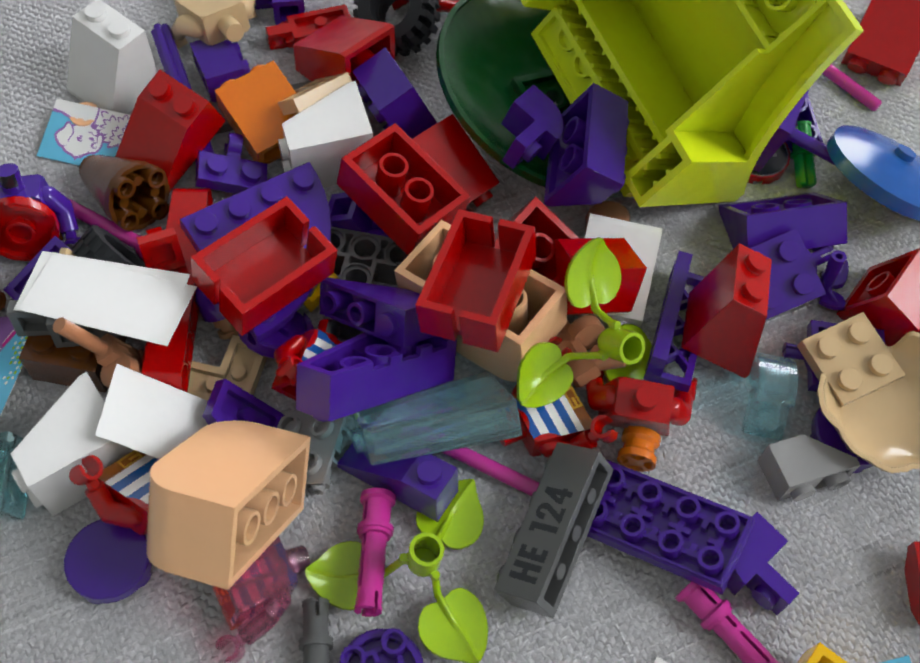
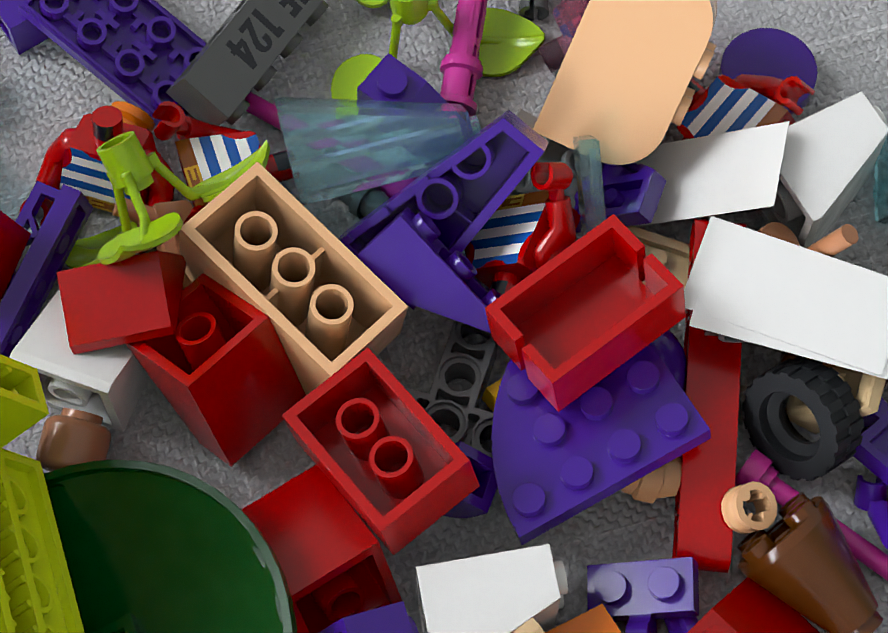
camera: 170 degrees left, 5 degrees up
red tile [136,226,186,271] -> none
red piece [415,209,536,353] -> none
dark purple brick [501,85,563,169] -> none
dark purple slope [544,83,629,207] -> none
none -> clear light blue tile [573,135,606,236]
none -> light nougat bush [721,481,777,534]

